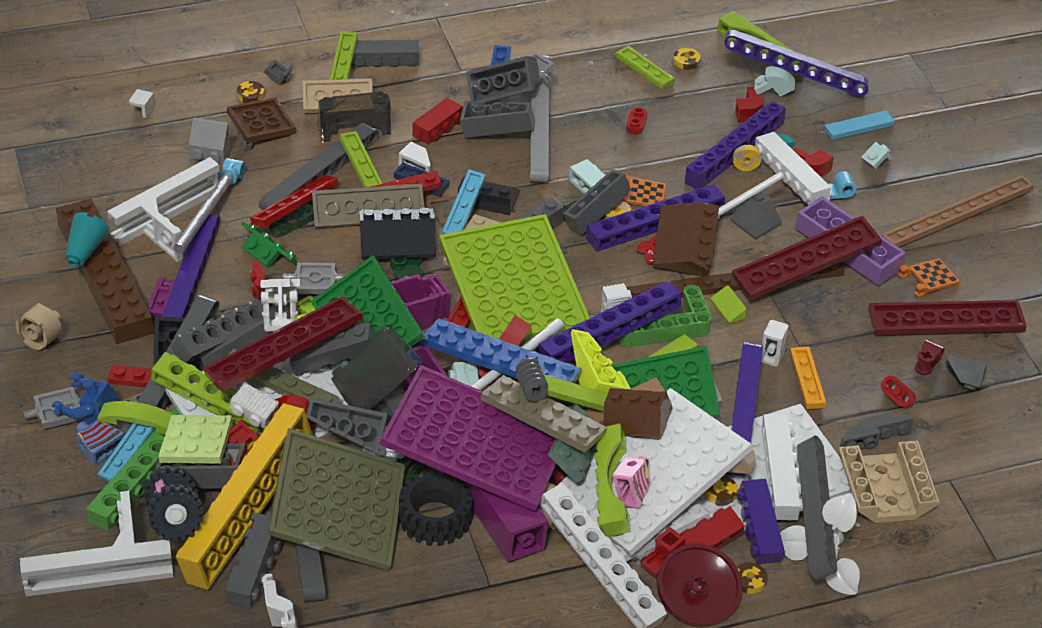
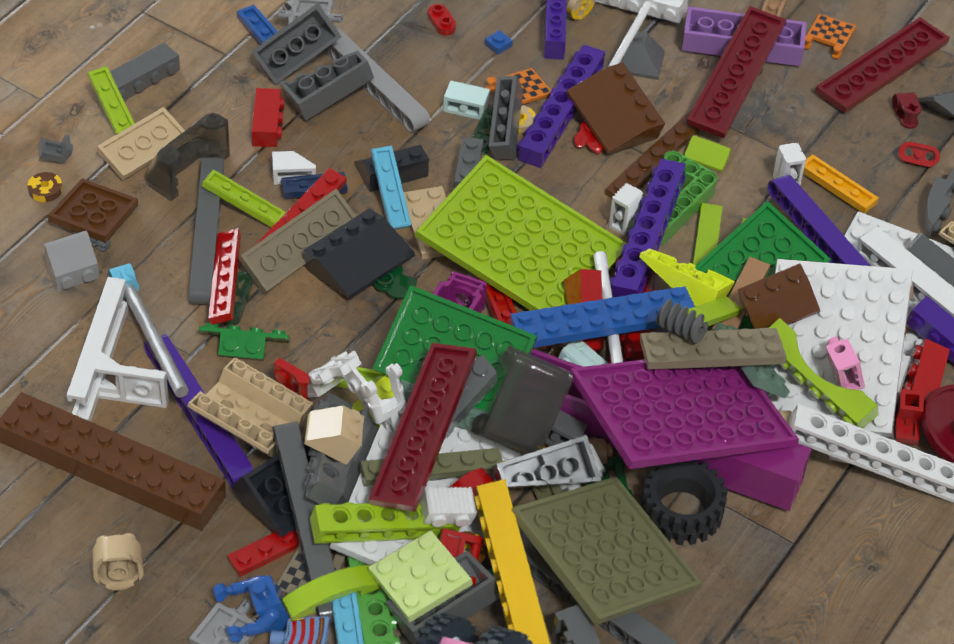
camera: 40 degrees left, 5 degrees up
teal cone [65,212,109,267] -> none
magenta plate [147,277,175,318] -> none
light grey plate [283,263,347,294] -> none
none -> tan slope [187,357,313,458]
none -> tan slope [304,406,364,465]
none -> blue plate [485,30,513,55]

